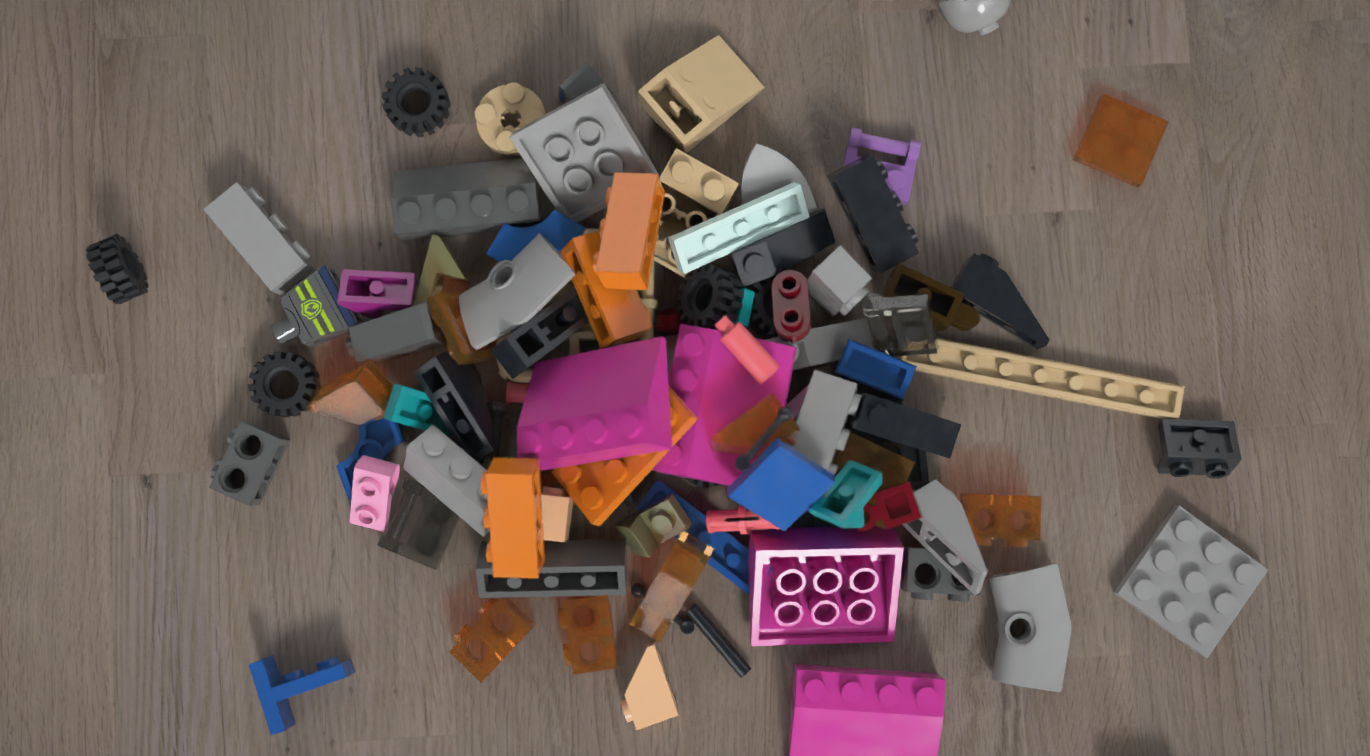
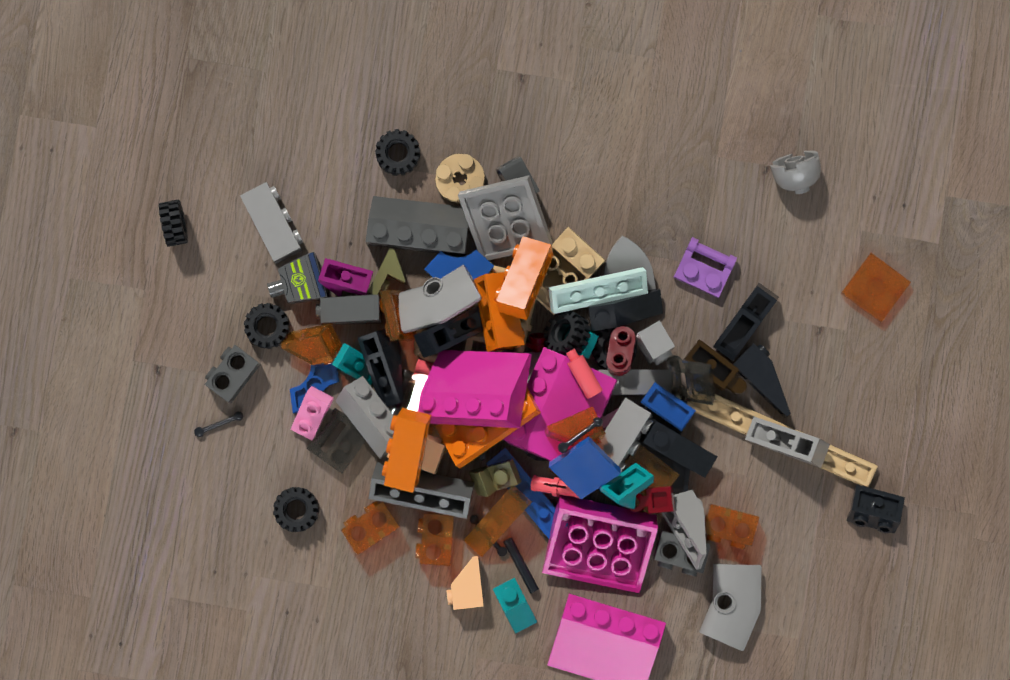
camera: 15 degrees right, 0 degrees up
blue bracket [249,655,355,735] -> none
tan slope [638,35,765,154] -> none
black brick [827,156,919,273] -> none
light grey plate [1113,505,1268,658] -> none
none -> black hinge [194,411,243,437]
none -> black tyre [273,487,319,532]
none -> teal slope [493,577,537,634]
none -> black slope [713,283,779,361]
none -> light grey slope [745,416,830,468]

